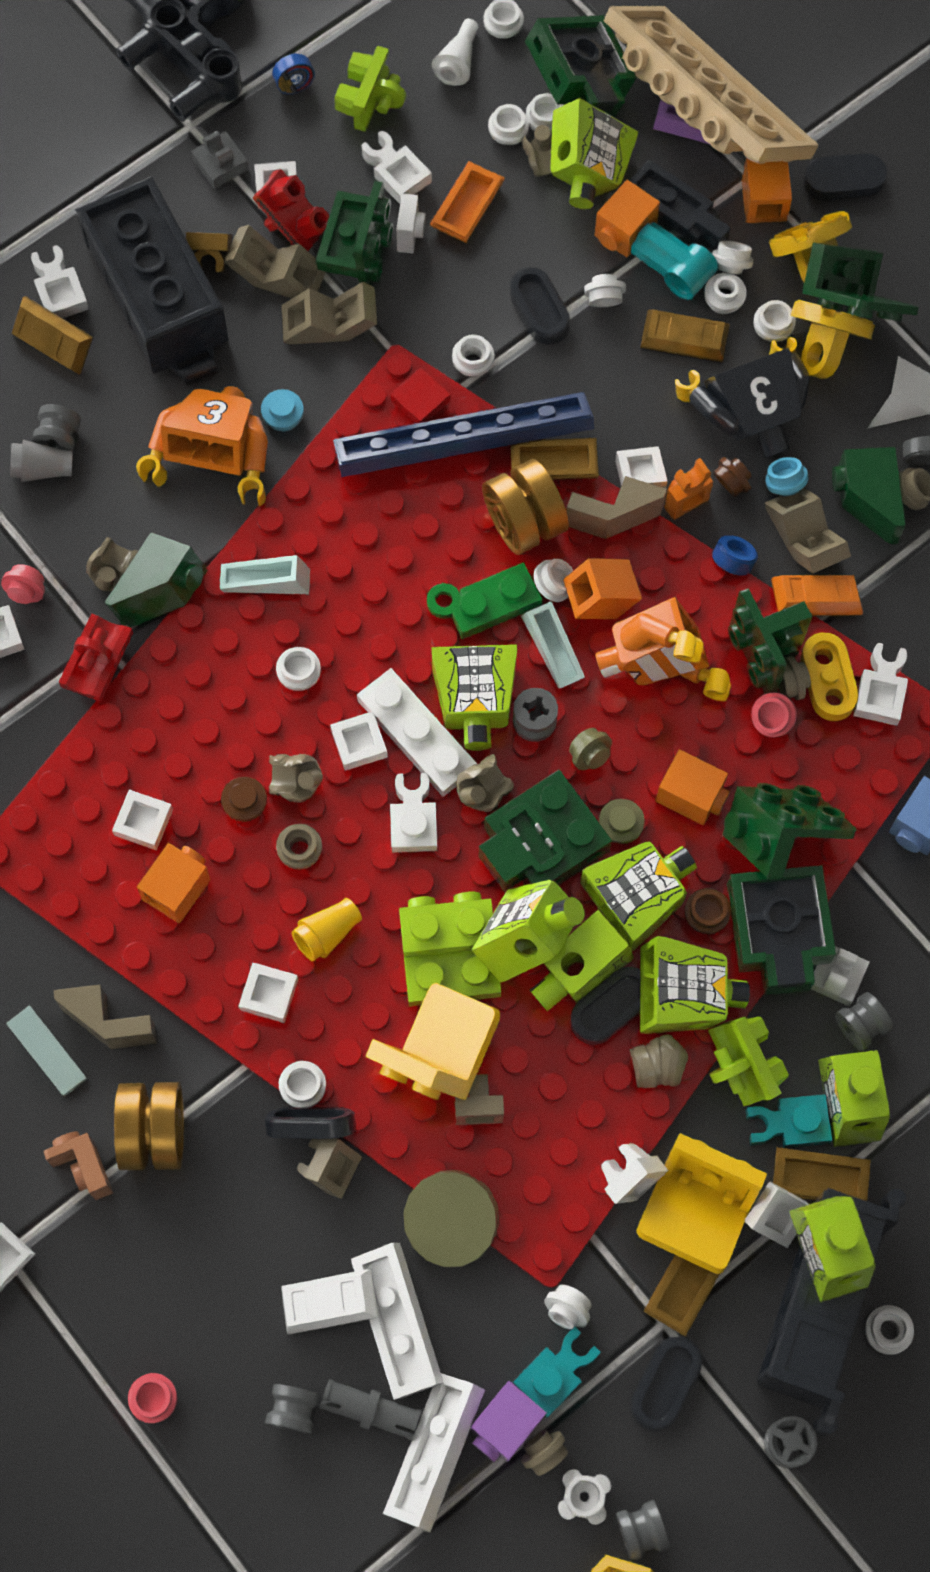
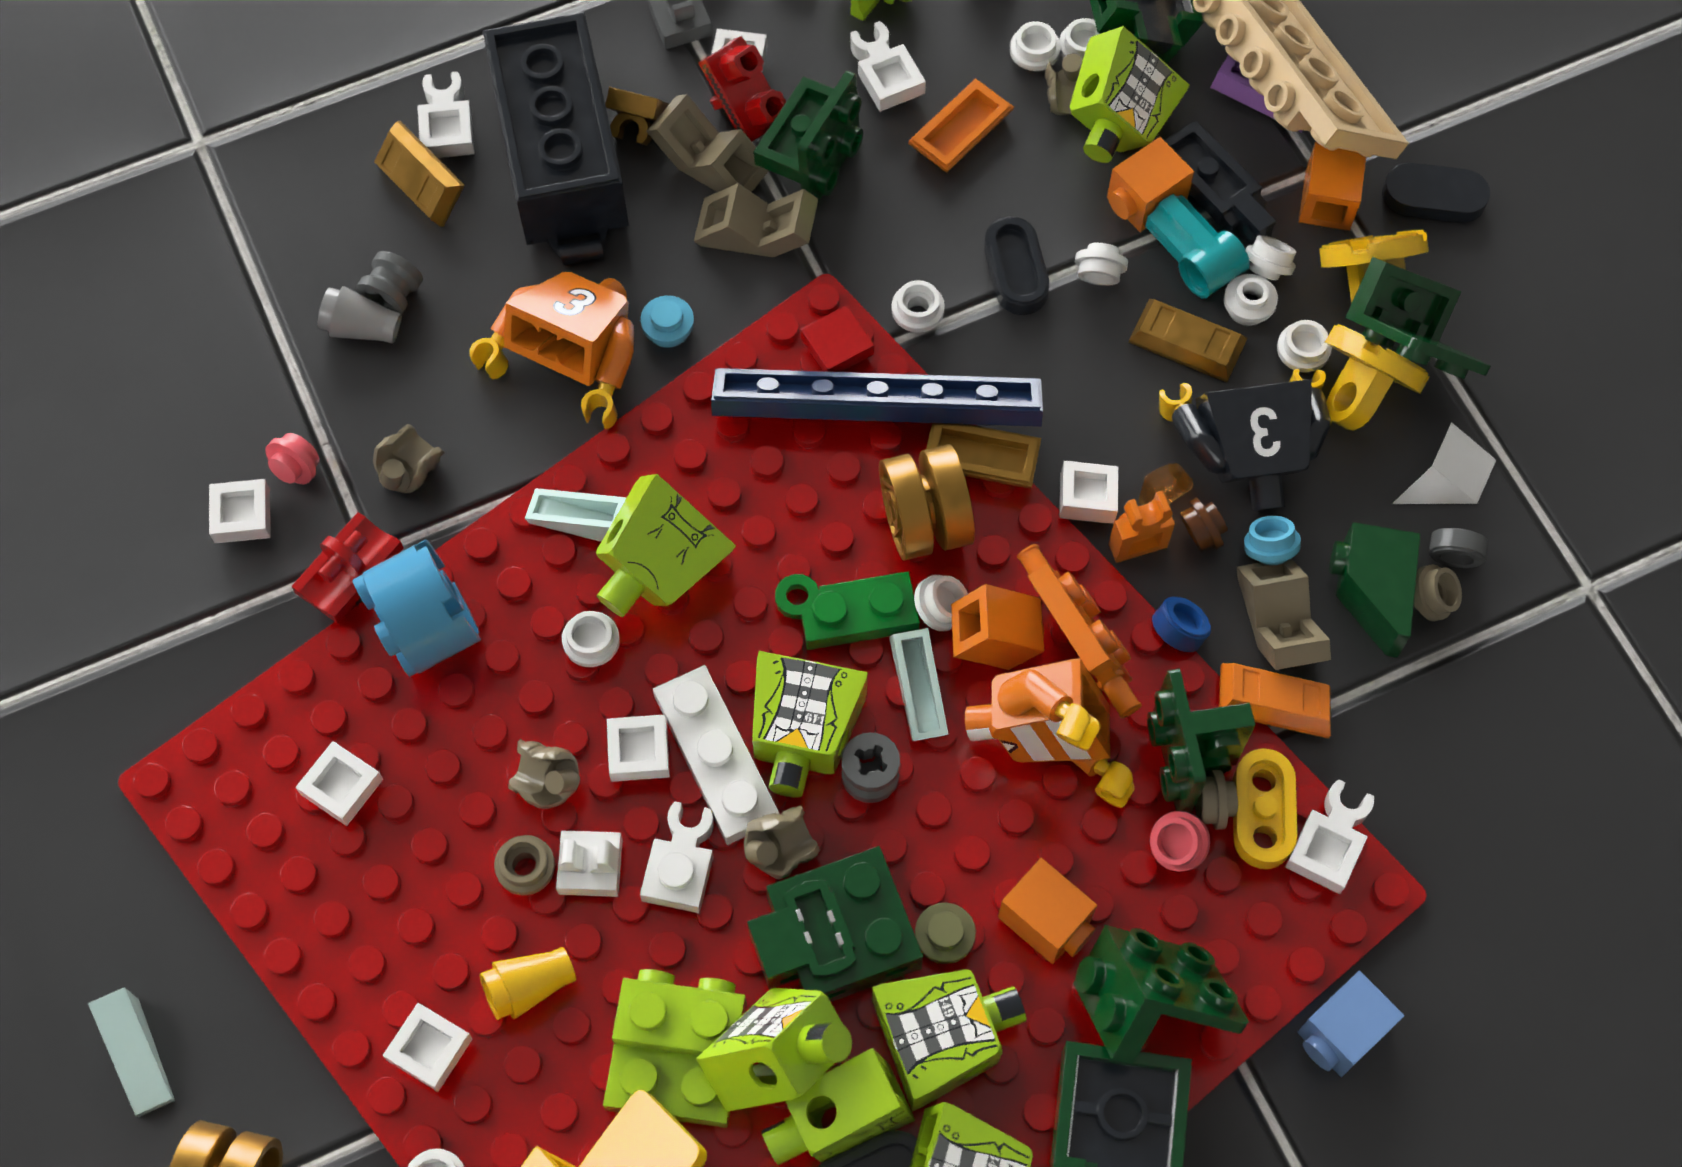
camera: 15 degrees right, 5 degrees down
dark tan slope [54,985,157,1049] -> none
dark green slope [104,533,208,628] -> none
orange brick [137,843,211,924] -> none
reddish brown plate [221,777,267,822] -> none
white plate [396,194,426,254] -> none
dark tan slope [566,476,667,539] -> none
olive plate [569,728,612,770] -> none
reddish brown plate [685,888,731,934] -> none
none -> dark azure brick [353,539,481,677]
none -> white tile [556,831,623,897]
none -> lime torso [596,474,736,617]
none -> orange plate [1017,544,1142,718]
none -> clear orange tile [1138,463,1193,505]

